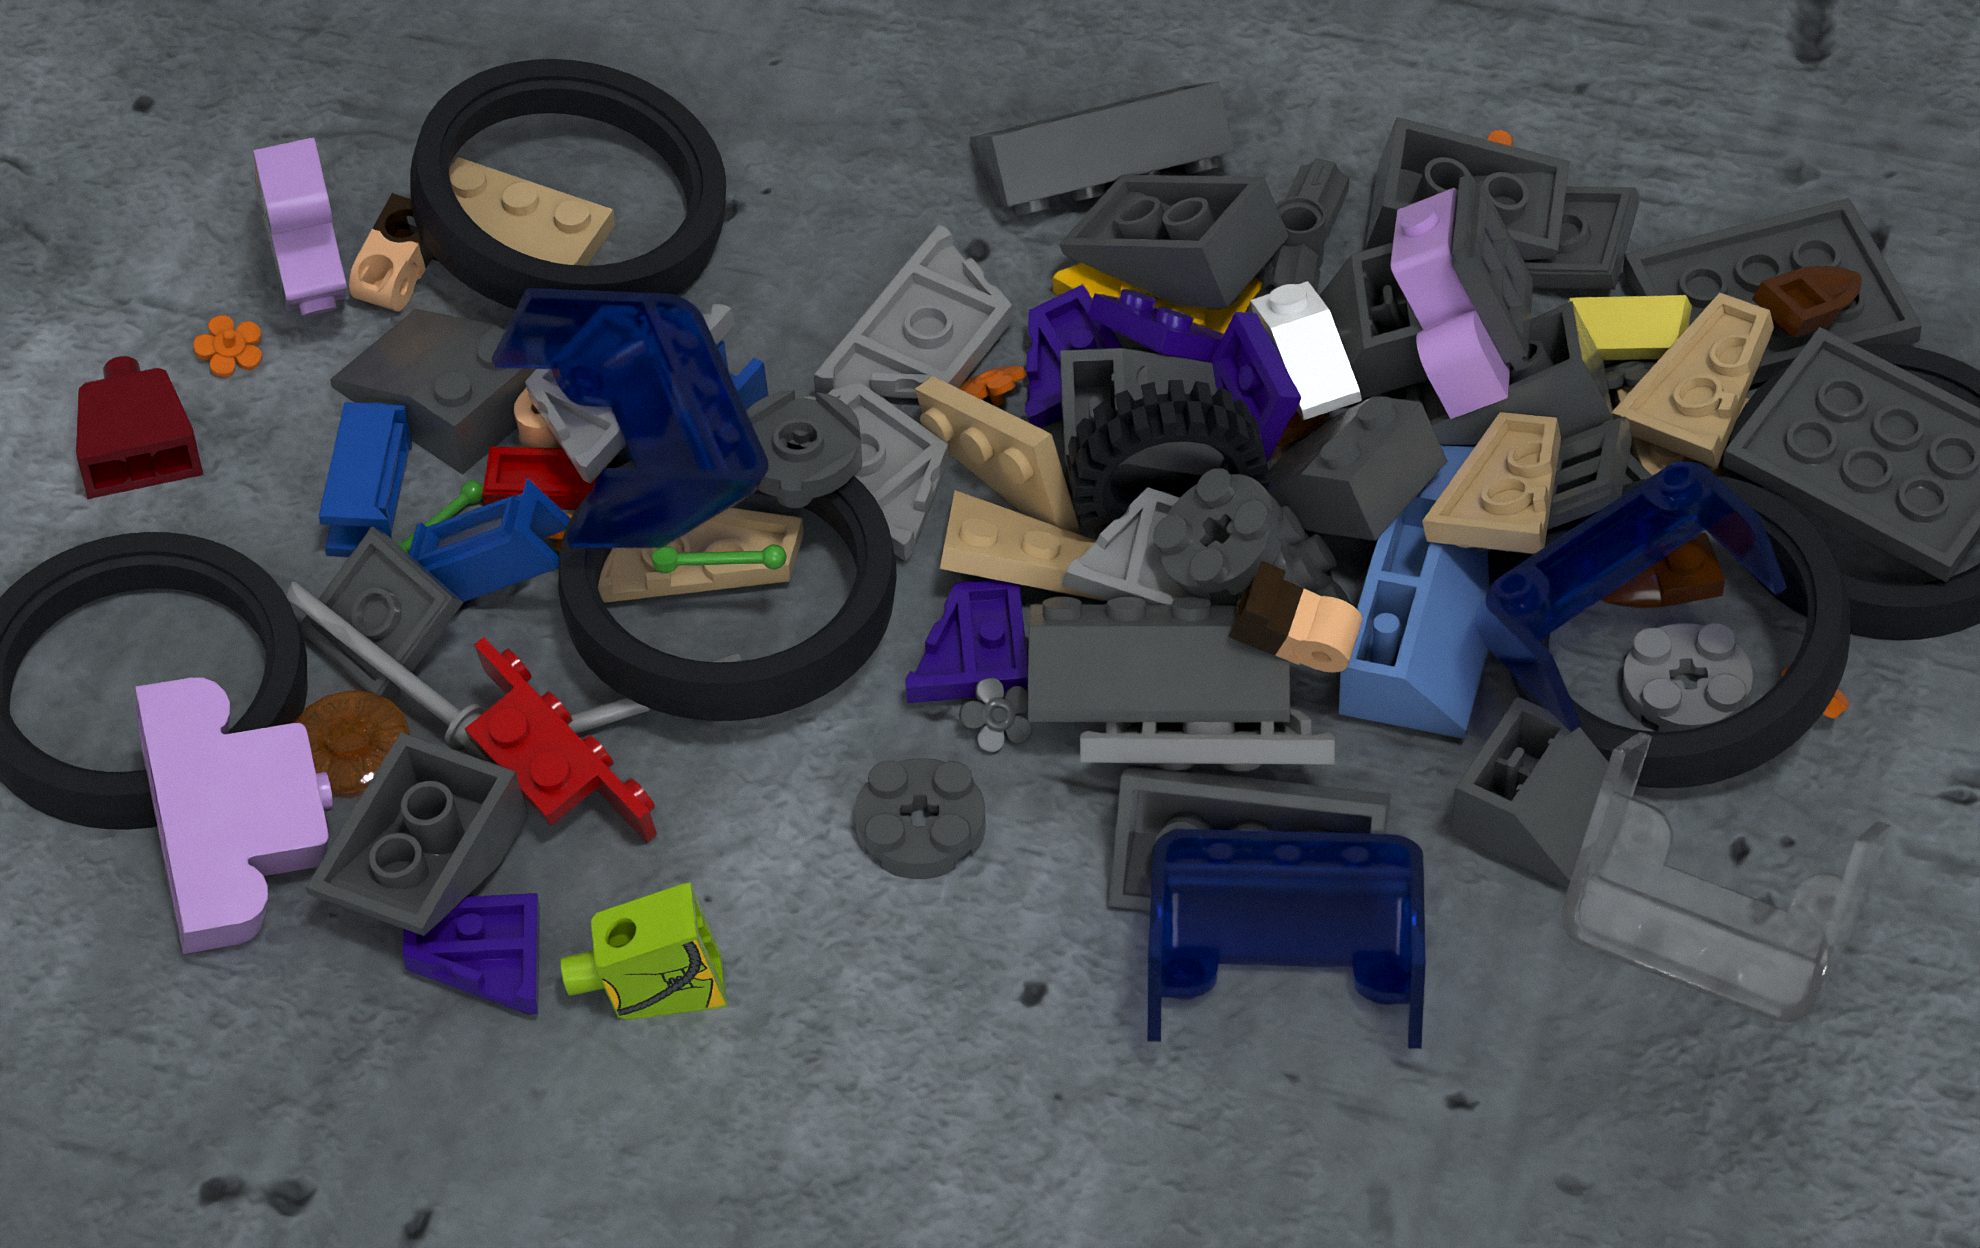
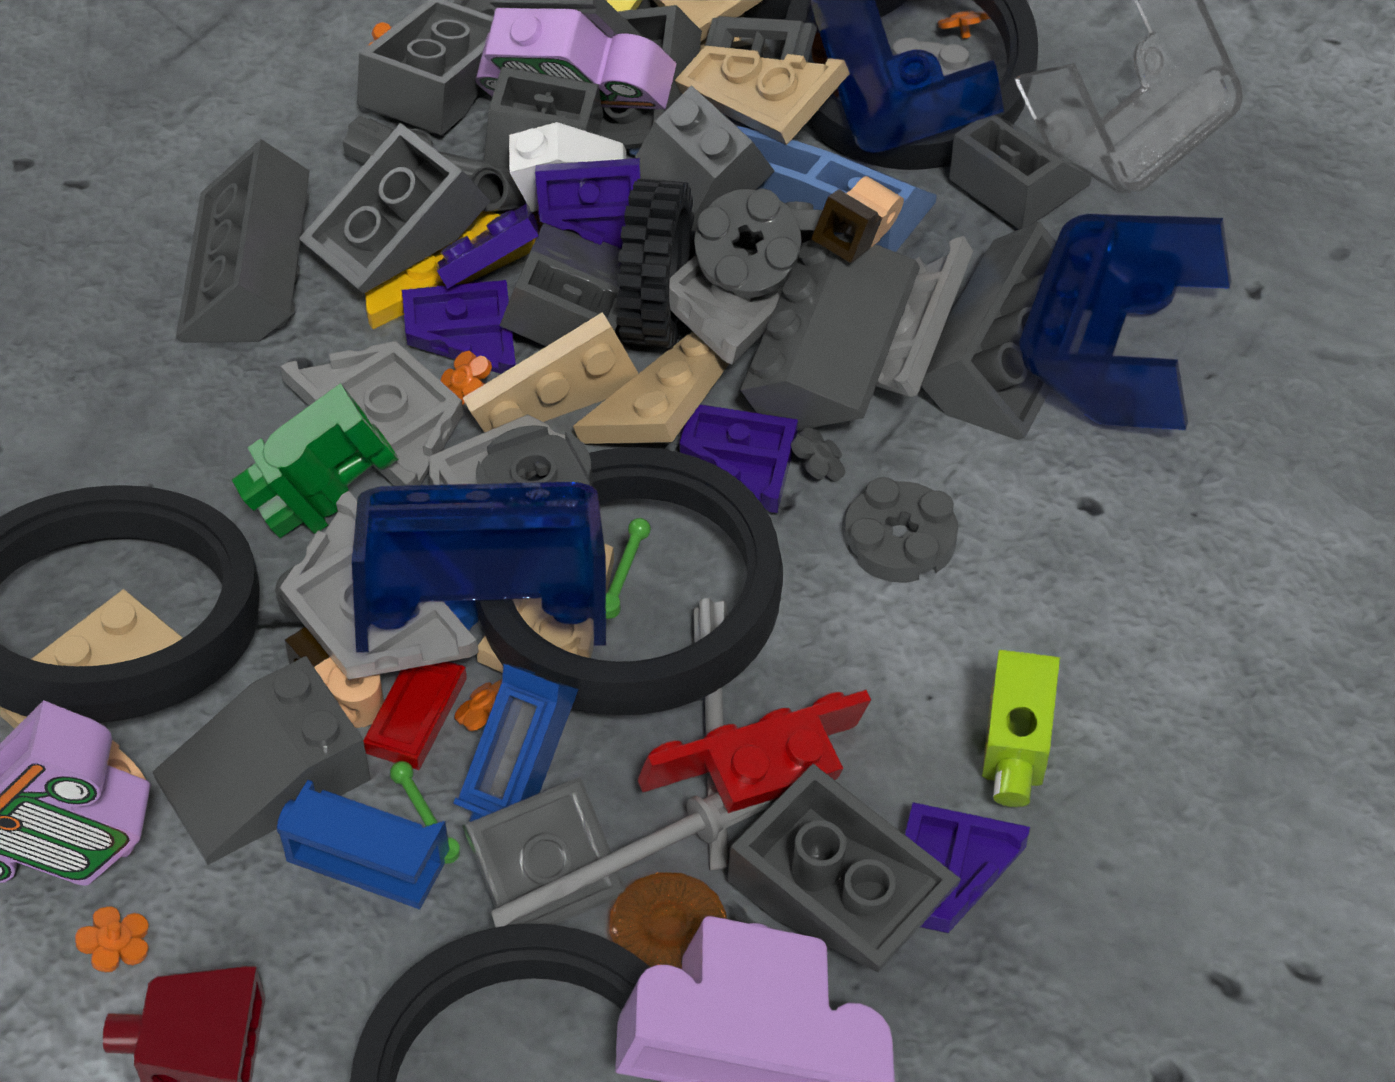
camera: 75 degrees left, 0 degrees up
none -> green hips [232,383,399,538]

